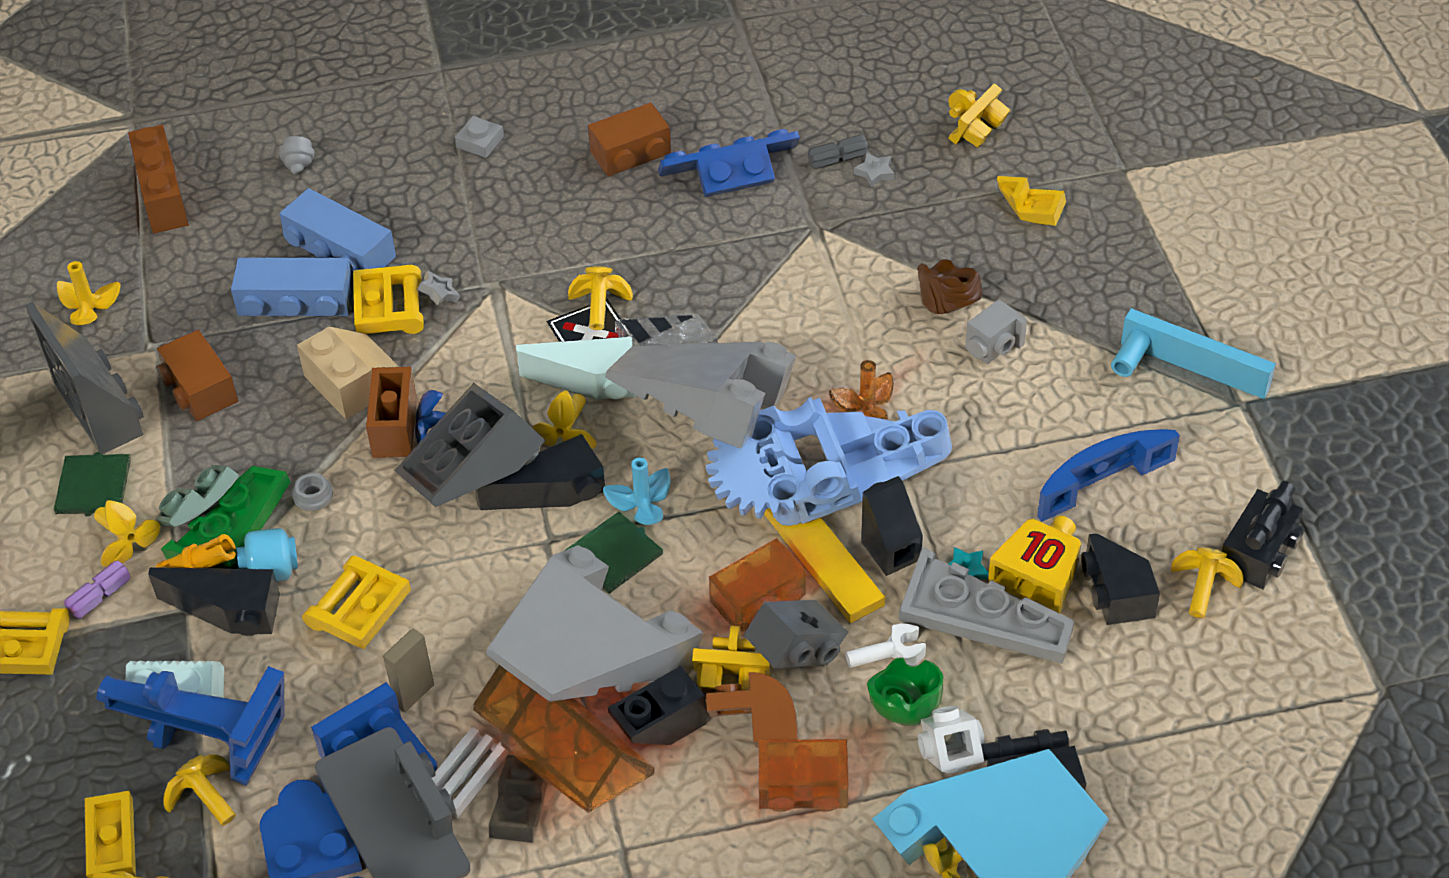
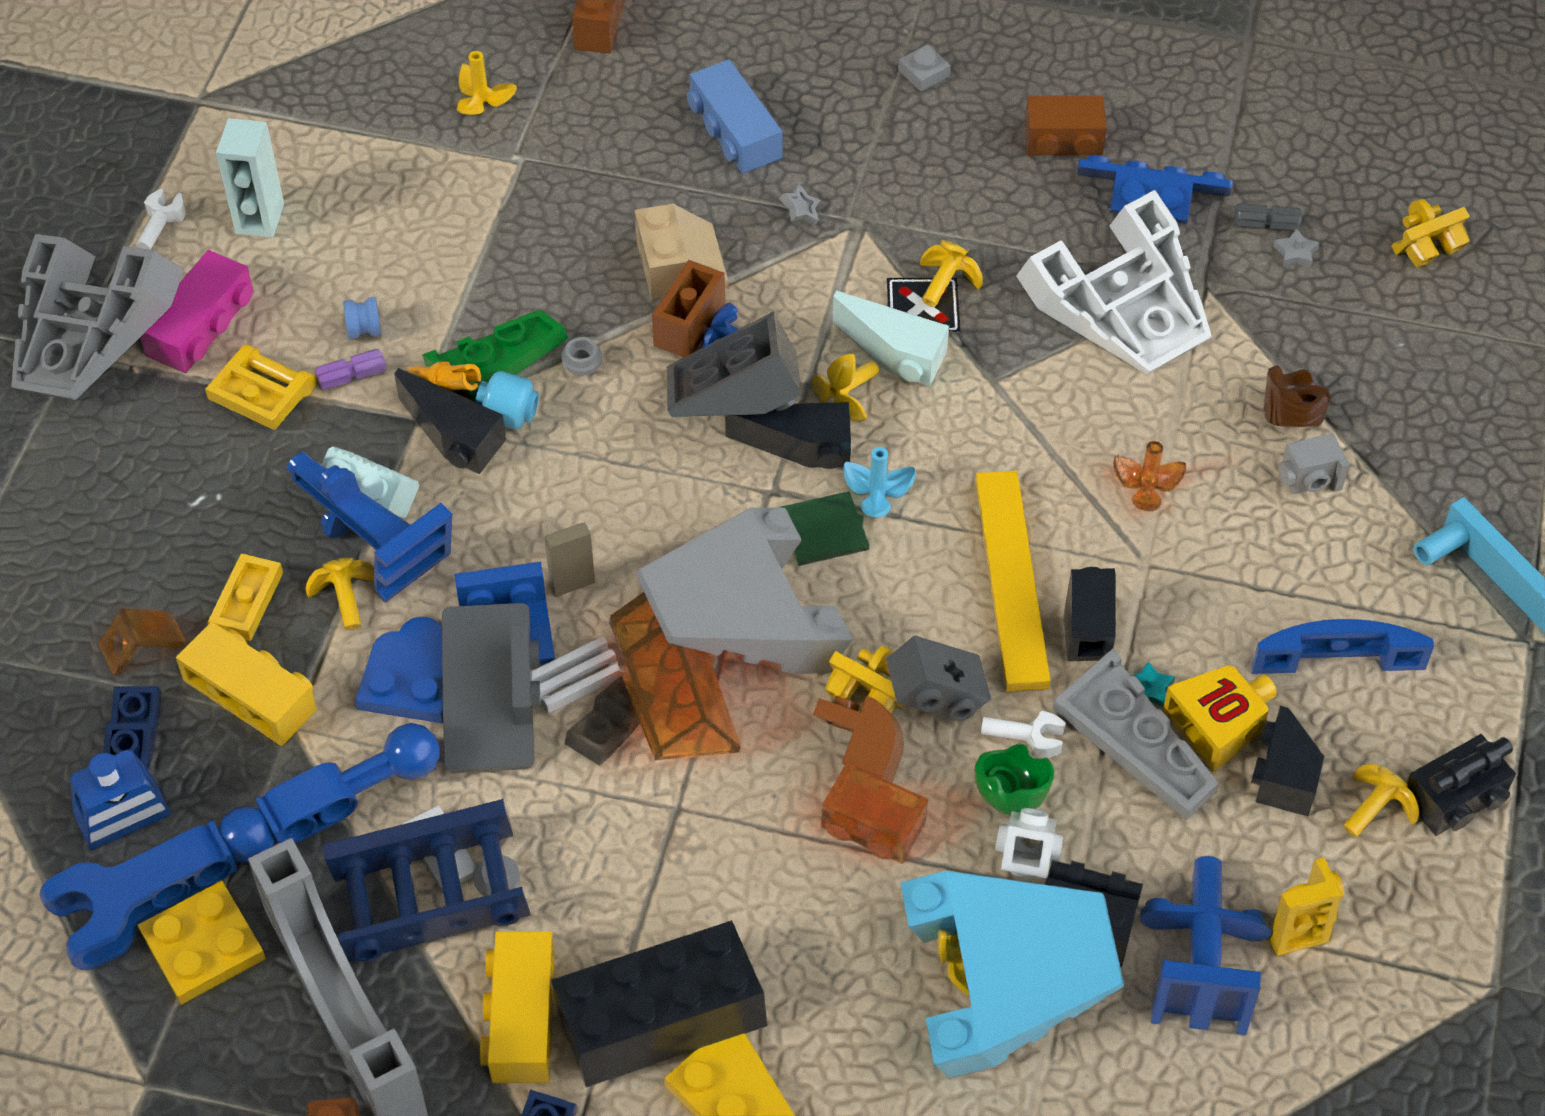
camera: 25 degrees right, 5 degrees up
dark grey slope [25,302,144,455] -> none
clear green piece [53,452,131,517] -> none
yellow plant [94,500,160,567] -> none
sand green slope [155,465,239,527] -> none
dark orange brick [156,329,239,421] -> none
medium blue brick [231,258,354,316] -> none
light grey plate [279,136,315,175] -> none
yellow plate [302,555,411,650] -> none
yellow plate [353,265,424,334] -> none
light grey wedge [605,342,797,449] -> none
black slope [607,666,706,745] -> none
clear wing [615,313,718,346] -> none
light blue connector [706,397,952,526] -> none
clear orange brick [709,538,806,633] -> none
yellow slope [997,176,1066,226] -> none
none -> medium blue wheel [343,296,381,340]
none -> white wedge [1016,190,1212,374]
none -> blue piece [1140,856,1272,1035]
none -> yellow bracket [1269,857,1344,957]

